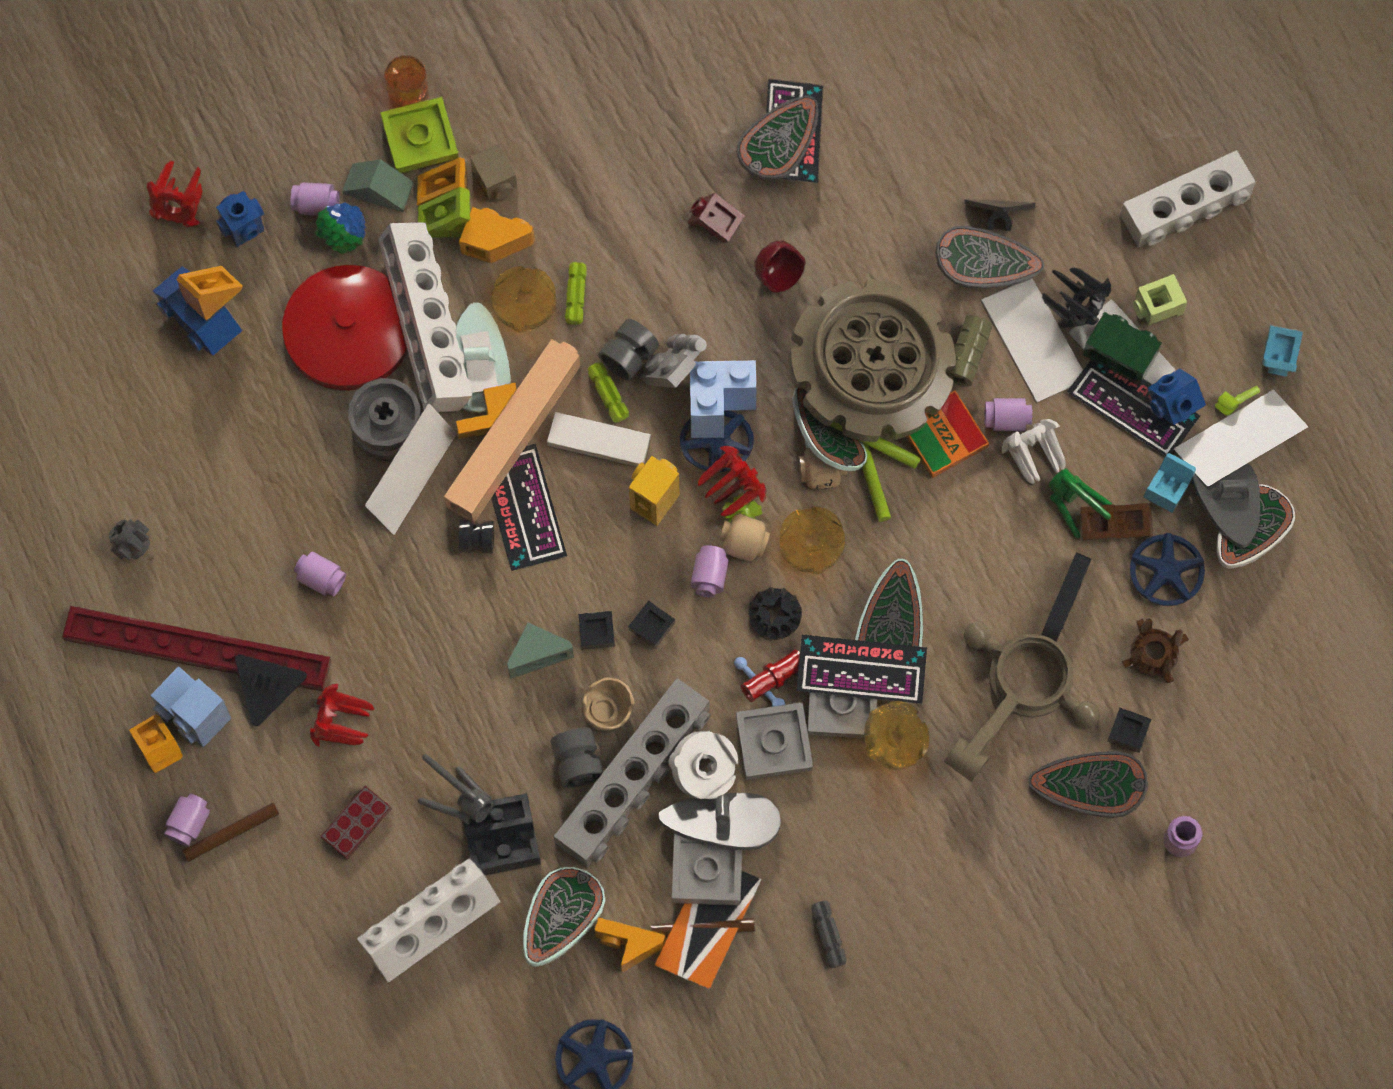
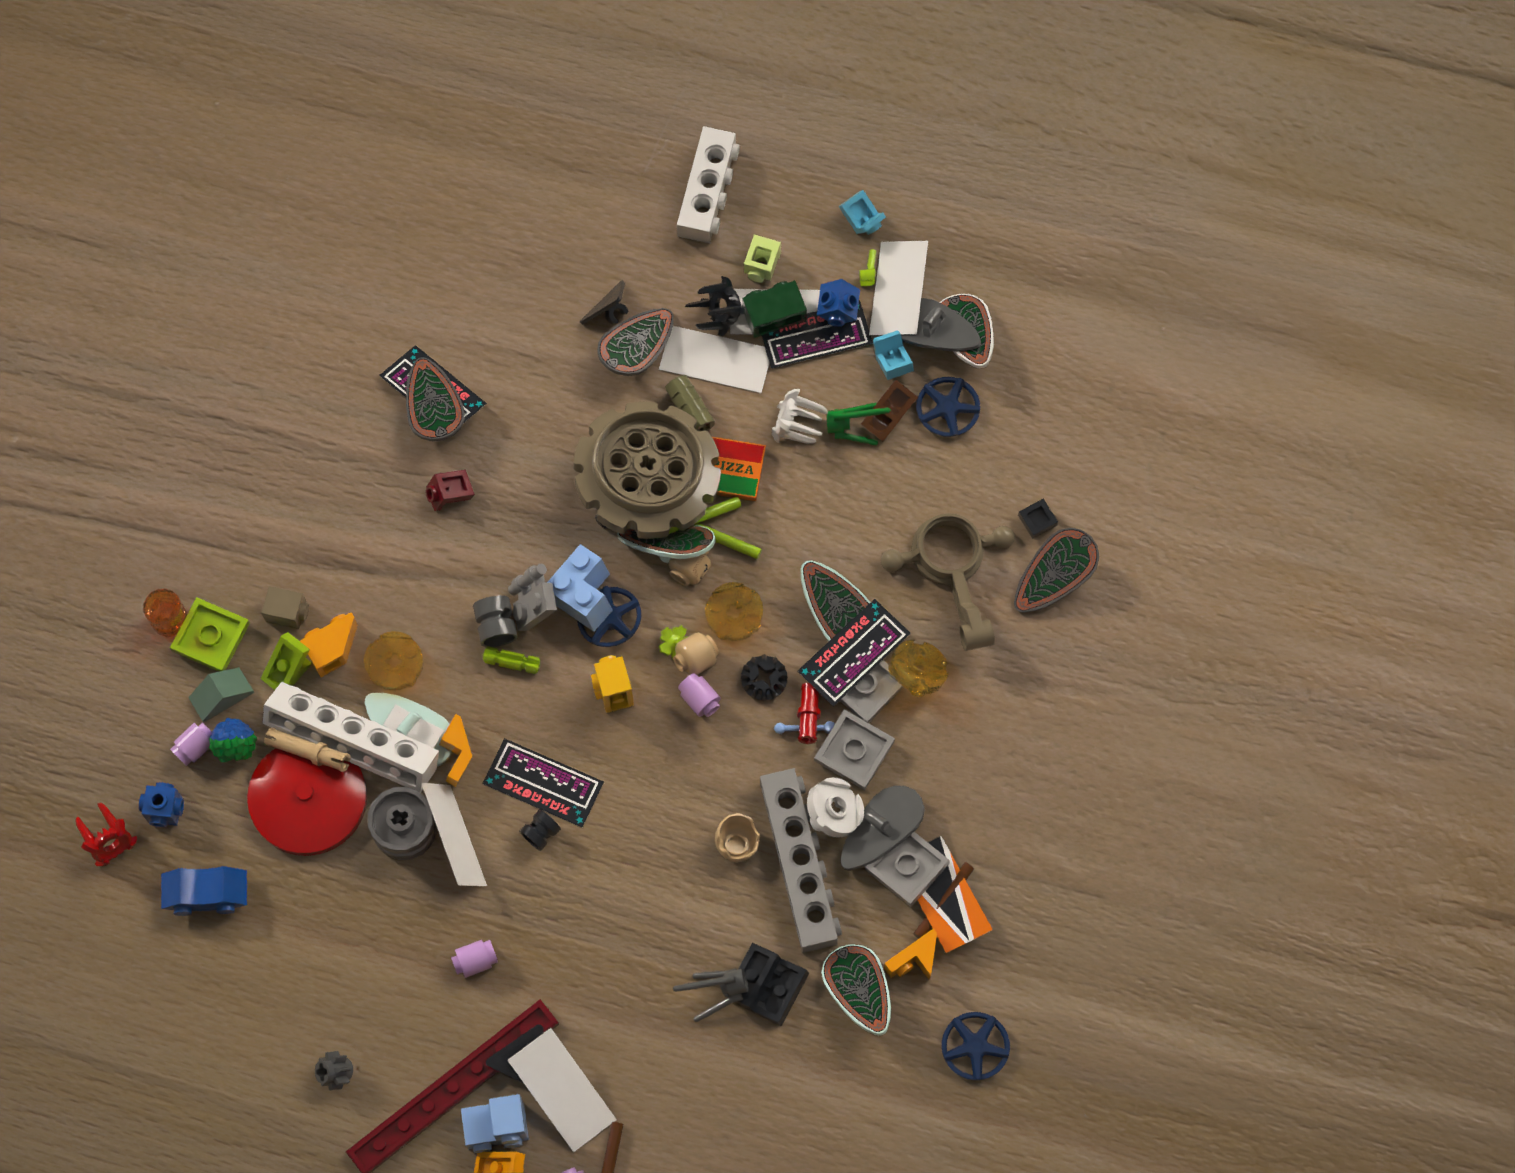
camera: 50 degrees left, 0 degrees up
light orange slope [176,266,243,321] -> none
red piece [310,684,374,747] -> none
dark red tile [320,786,392,860] -> none
white brick [357,858,500,982] -> none
light orange slope [417,157,468,206] -> none
light nougat brick [444,339,580,523] -> none
sand green slope [507,622,574,679] -> none
white tile [547,412,651,467] -> none
dark grey wheel [550,728,603,788] -> none
lime axle [565,262,587,325] -> none
black plate [578,611,615,650] -> none
black plate [628,600,675,649] -> none
red piece [698,446,767,517] -> none
dark red hair [754,240,806,293] -> none
dark grey axle [811,901,847,968] -> none
lavender brick [984,398,1032,431] -> none
black beam [1041,552,1092,642] -> none
reddish brown piece [1122,618,1189,683] -> none
lavender brick [1164,816,1202,857] -> none
none -> tan pin [264,727,351,772]
none -> white sticker [508,1028,617,1152]

